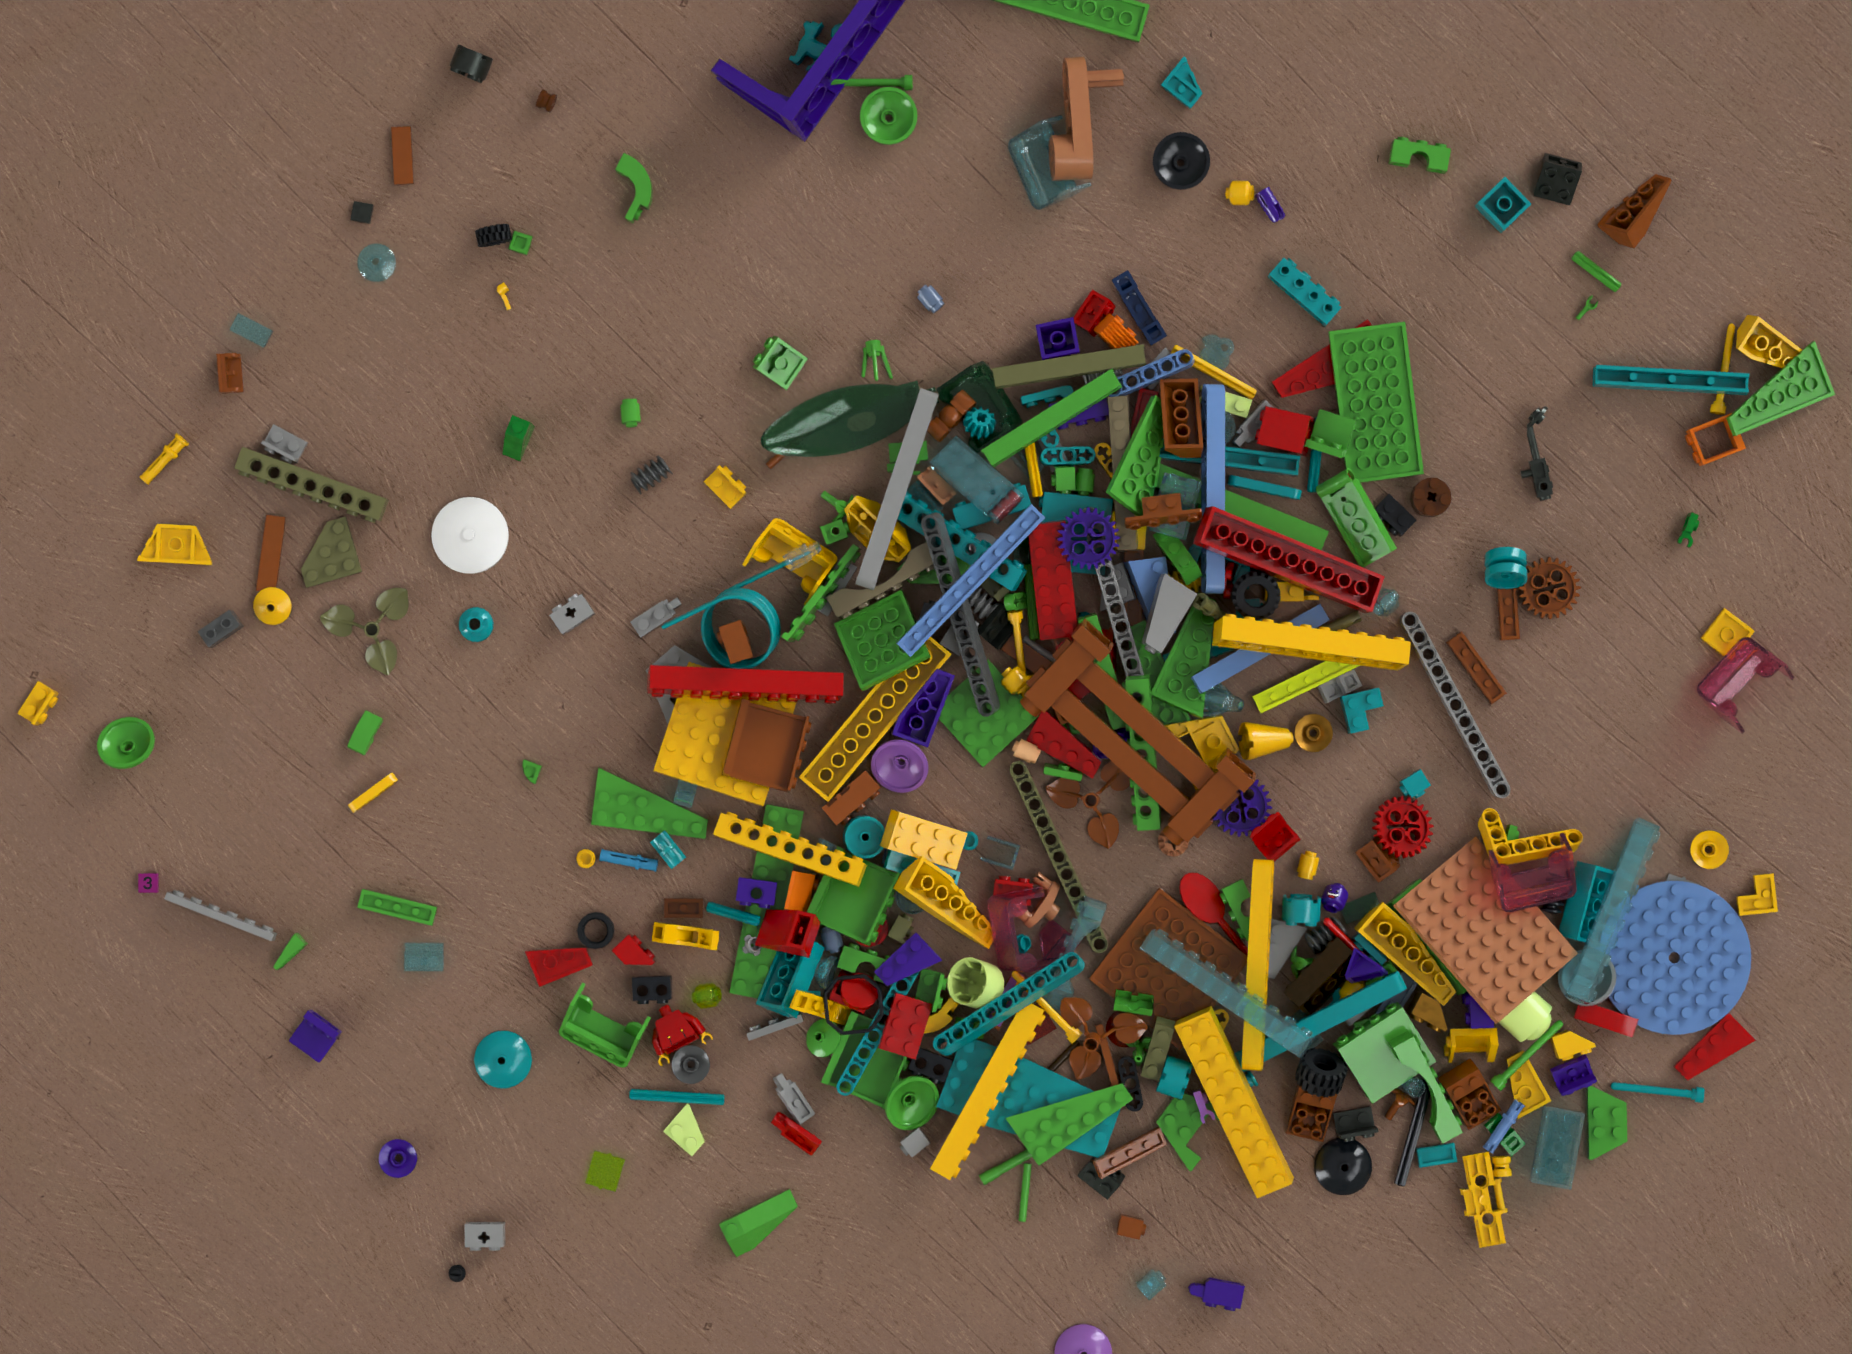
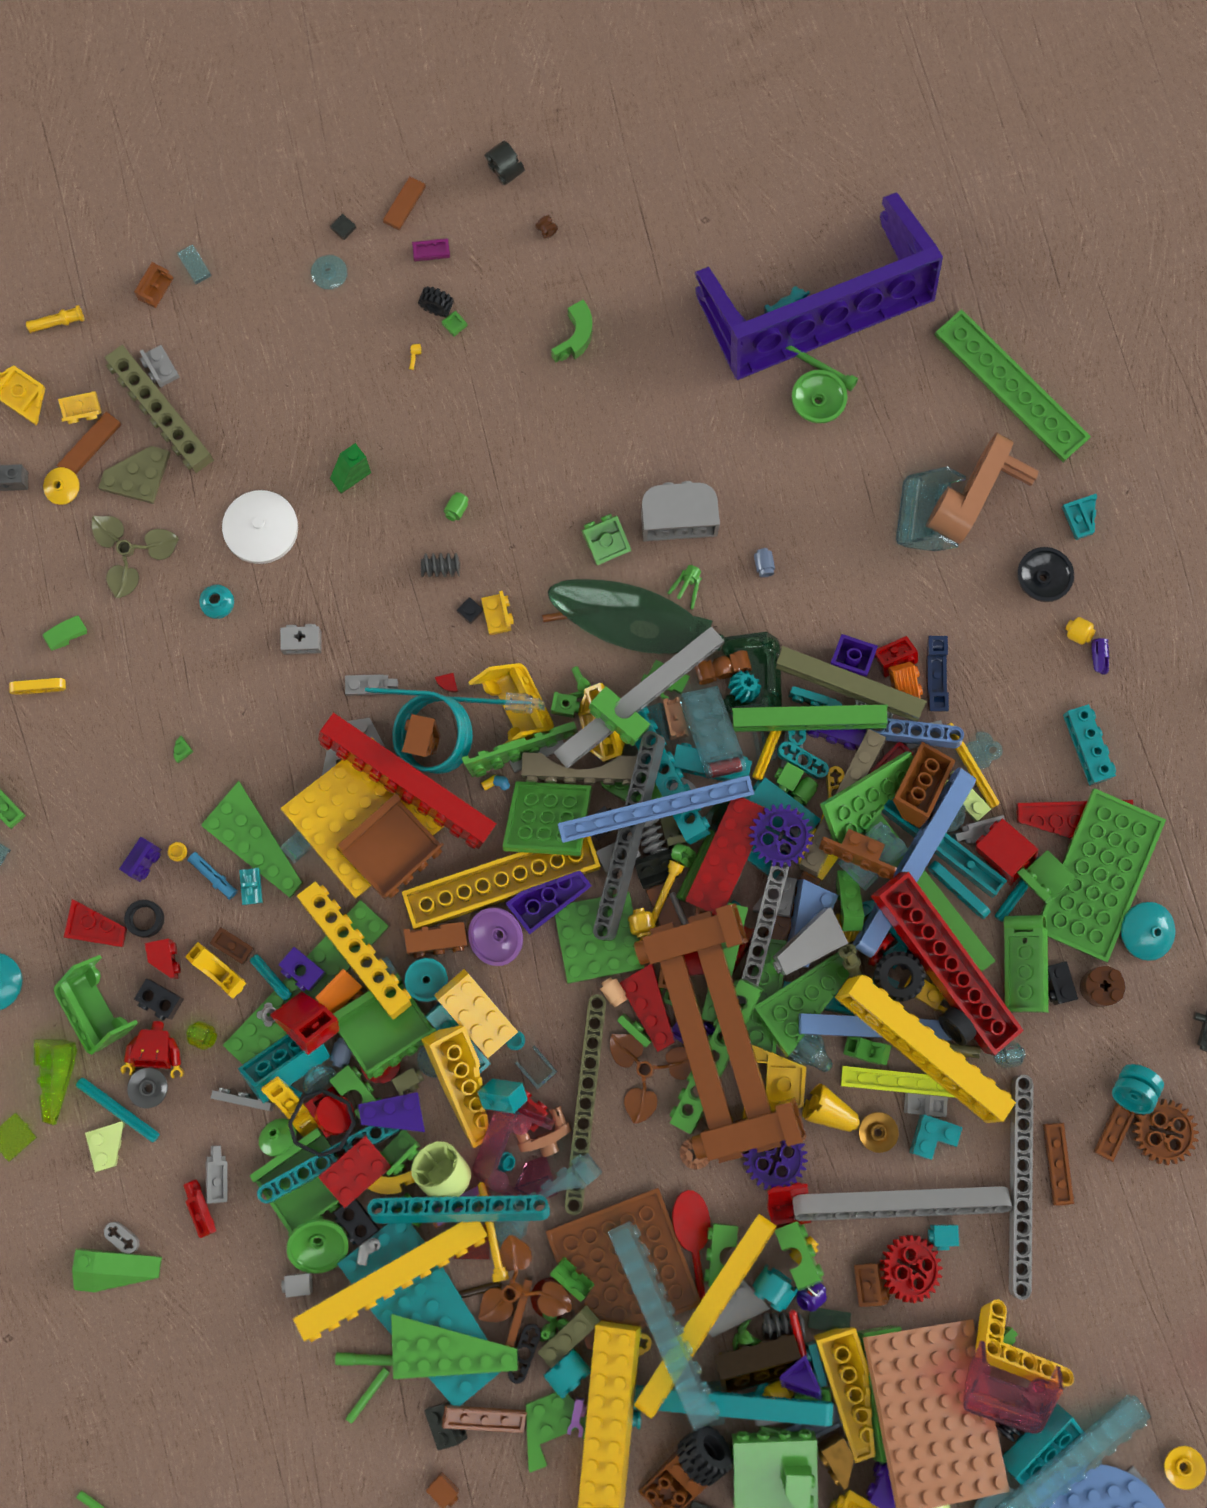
camera: 25 degrees right, 10 degrees down
none -> clear neon green wedge [34,1039,77,1125]
none -> yellow bracket [58,391,102,424]
none -> light grey beam [104,1222,140,1254]
none -> dark purple bracket [119,837,162,882]
none -> light grey arm [357,1238,380,1266]
none -> magenta plate [412,238,450,262]
none -> red tile [435,673,458,693]
none -> black plate [457,597,483,624]
none -> teal brick [478,1078,528,1114]
none -> arm [481,775,510,791]
none -> bright green arch [589,686,650,746]
none -> light grey brick [641,481,720,542]
none -> bright green arch [775,1221,824,1291]
none -> light grey beam [792,1186,1012,1221]
none -> bright green brick [843,1036,891,1065]
none -> black tyre [939,1007,977,1046]
none -> teal dish [1121,902,1176,961]

